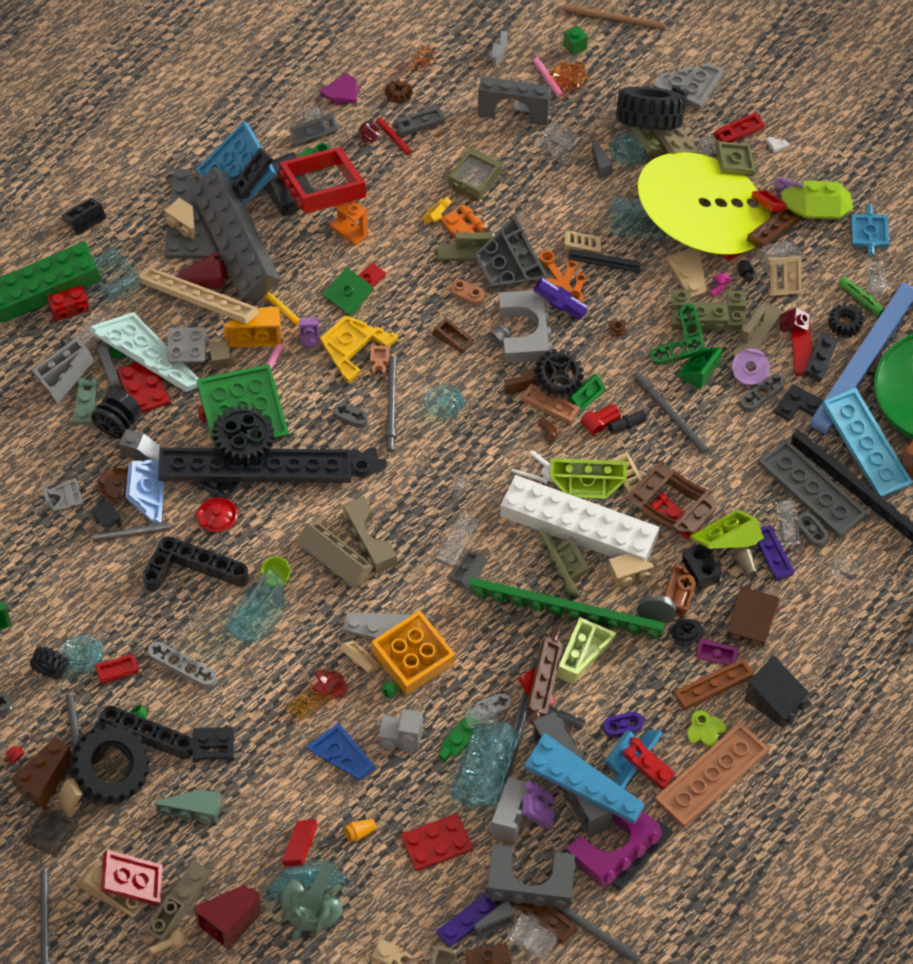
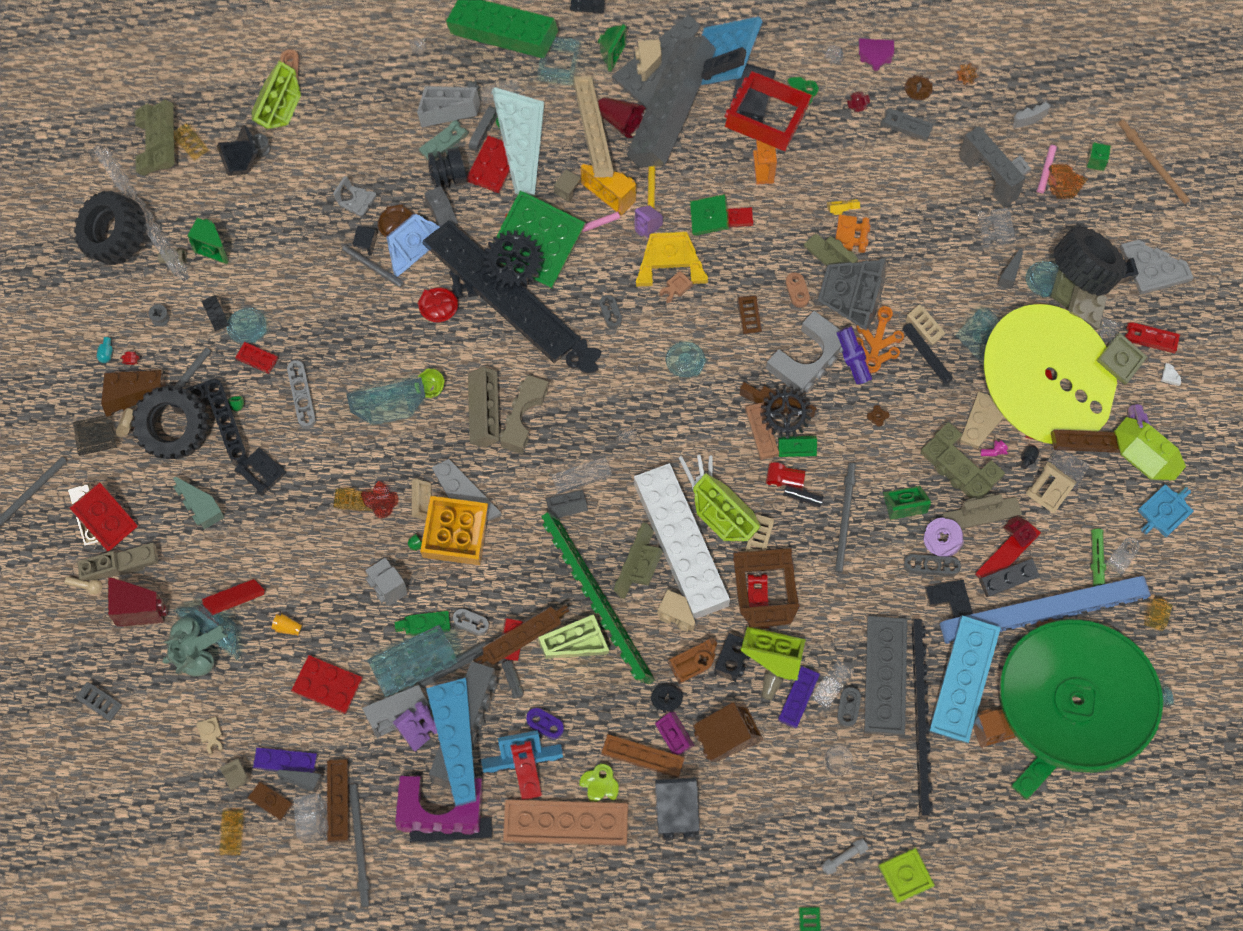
camera: 45 degrees right, 10 degrees up
red brick [47,285,90,322] -> none
black beam [142,536,249,592] -> none
light grey bracket [167,327,207,363] -> none
dark grey plate [289,112,340,145] -> none
blue wing [306,723,376,781] -> none
red bar [376,117,413,156] -> none
dark grey bar [385,356,397,453] -> none
olive window [449,148,502,202] -> none
clear bracket [465,700,497,728] -> none
dark grey arch [486,844,575,909] -> none
flat silver wheel [488,324,511,347] -> none
reddish brown arm [538,418,558,443] -> none
dark grey tile [637,595,676,624] -> none
green beam [651,303,705,365] -> none
red plate [751,189,787,212] -> none
black tyre [828,303,863,338] -> none
none -> green slope [598,24,626,72]

